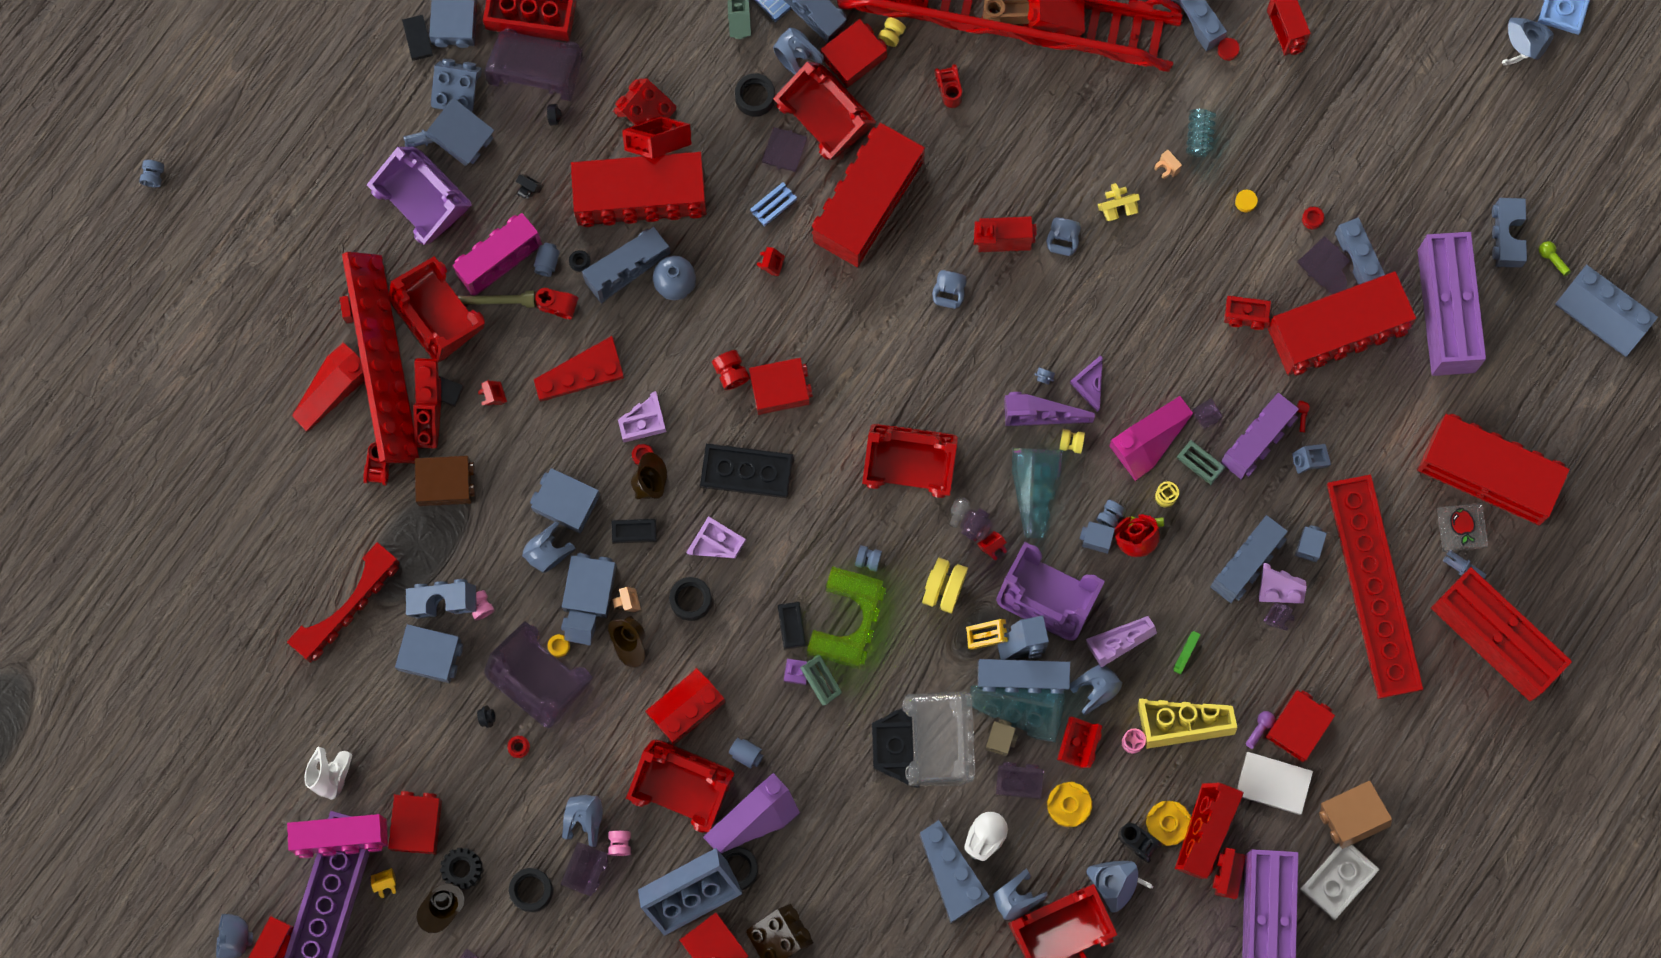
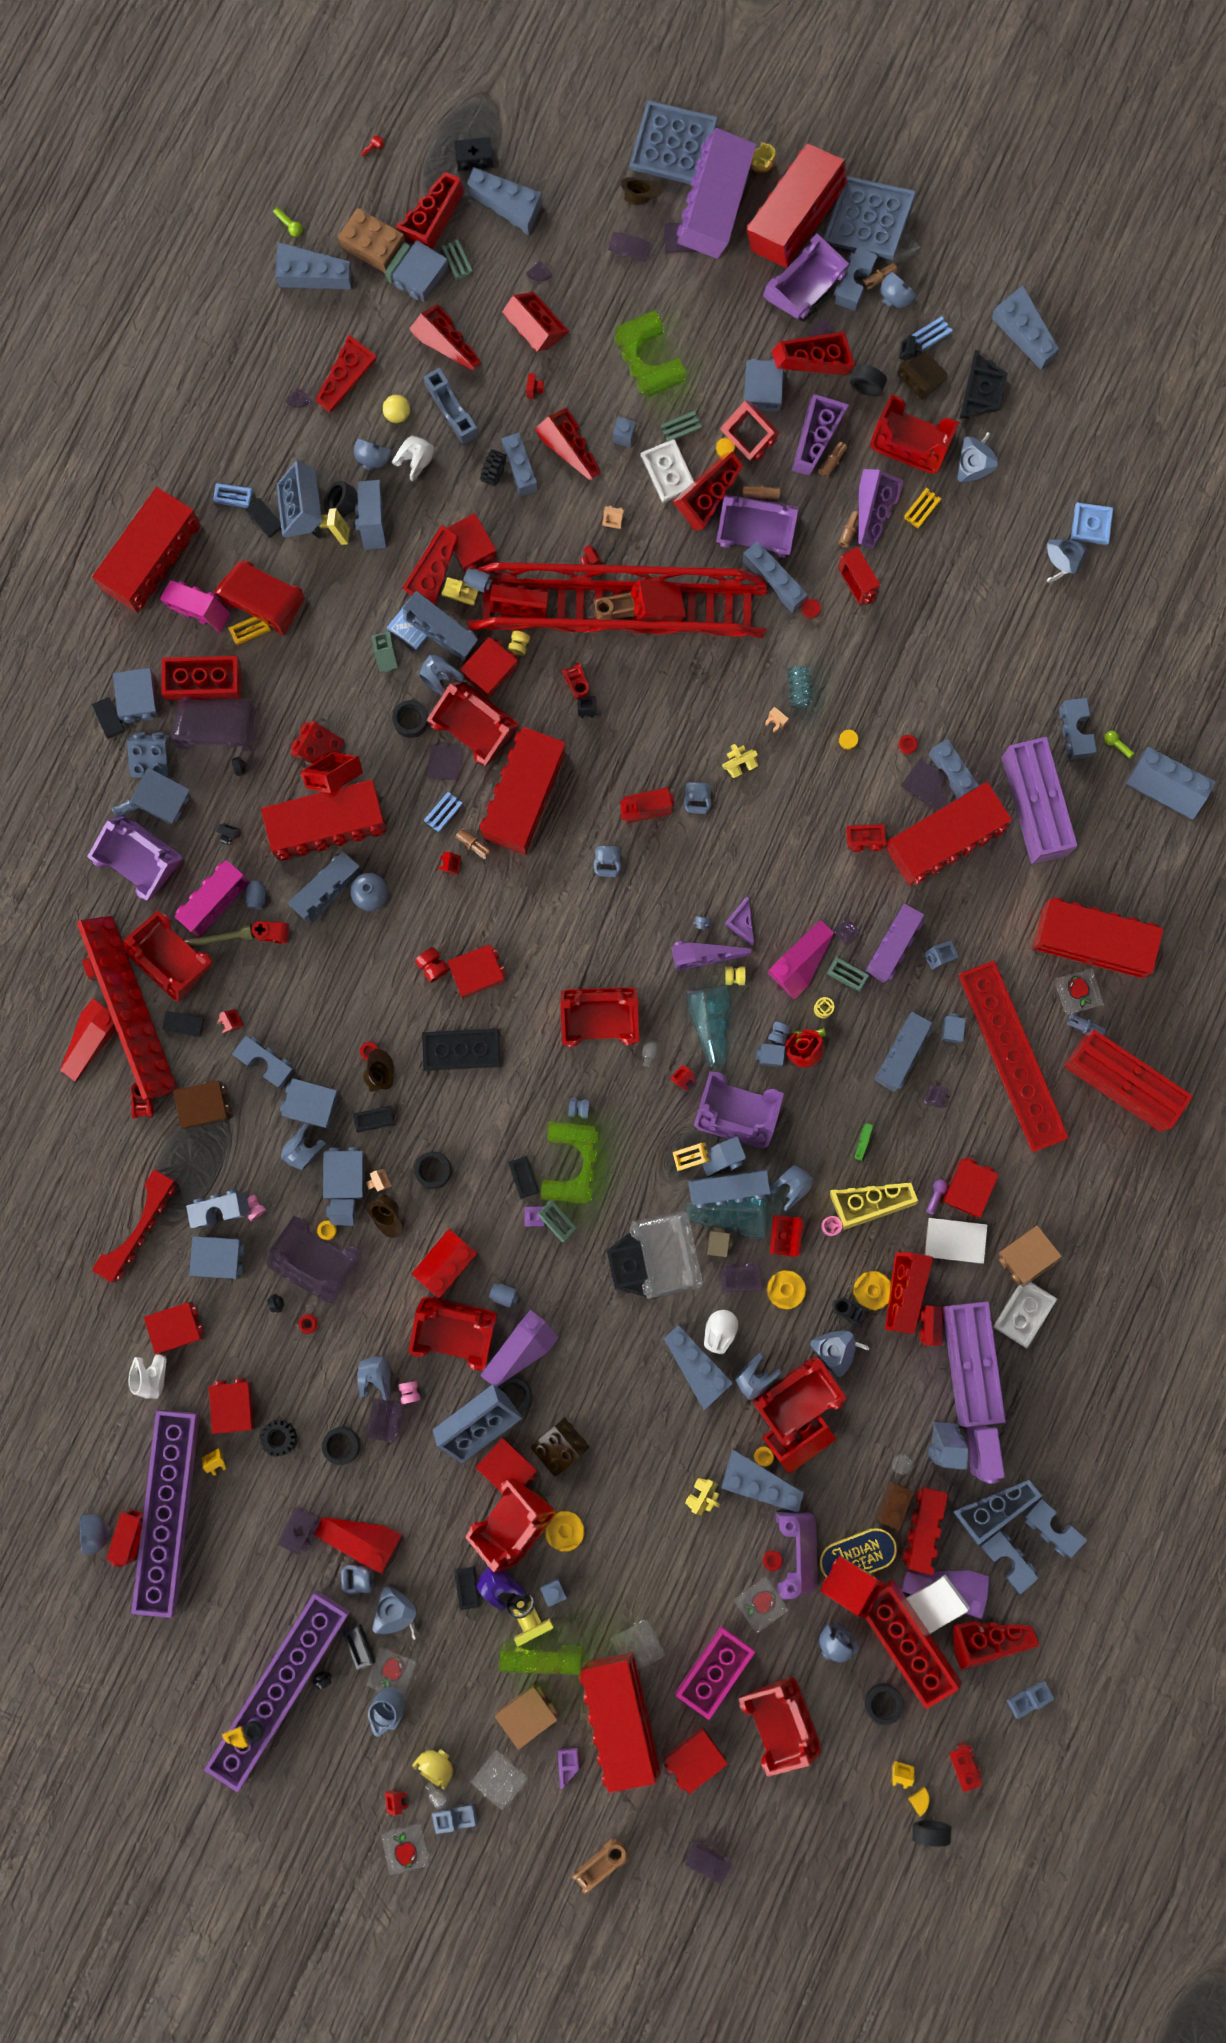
camera: 10 degrees left, 5 degrees up
dark pink brick [287,814,388,858] -> none
red slope [413,358,441,449] -> none
dark brown piece [416,883,465,933] -> none
red wing [533,336,624,402] -> none
black plate [569,250,591,272] -> none
lavender wing [618,391,666,443] -> none
lavender wing [686,516,747,559] -> none
light yellow wheel [922,557,968,614] -> none
clear purple head [960,508,993,542] -> none
lavender wing [1086,616,1157,667] -> none
lavender wing [1259,563,1307,604] -> none
red hand [1296,400,1310,432] -> none
none -> red brick [144,1302,205,1354]
none -> sand blue arch [232,1036,295,1089]
none -> medium nougat axle [455,828,490,859]
none -> black tile [577,696,597,718]

